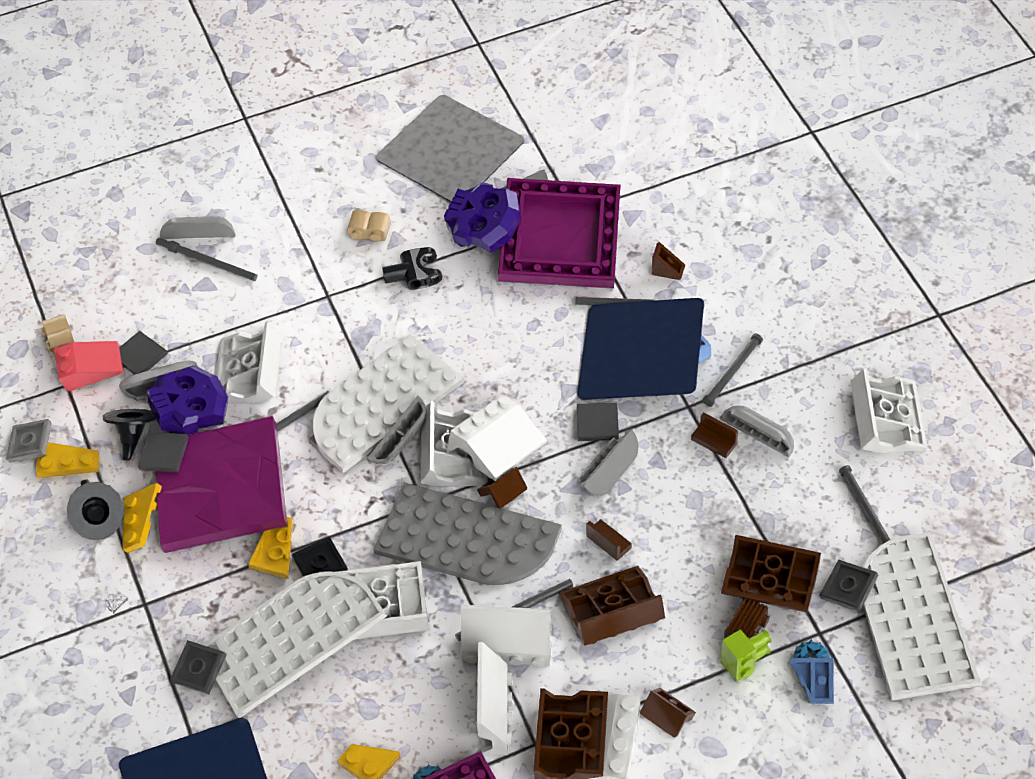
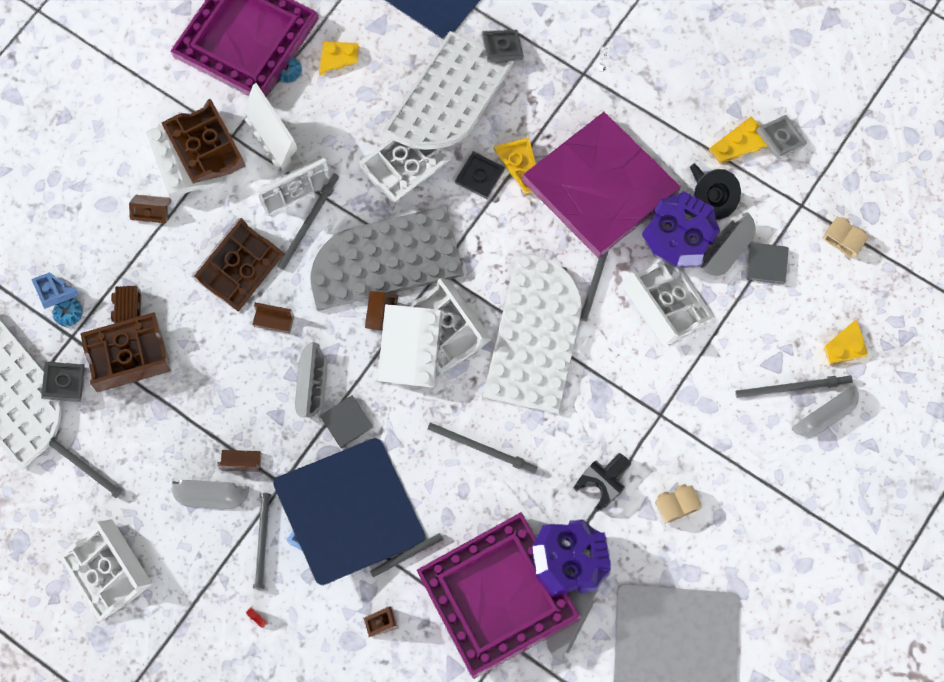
camera: 150 degrees right, 20 degrees up
coral slope [54,341,124,392] -> none
piece [67,479,124,540] -> none
yellow wing [123,483,162,553] -> none
dark grey tile [138,432,189,473] -> none
light grey brick [368,395,426,464] -> none
lime brick [721,629,772,681] -> none
none -> red tile [246,607,268,628]
none -> dark grey bar [427,422,538,474]
none -> yellow wing [824,320,868,365]

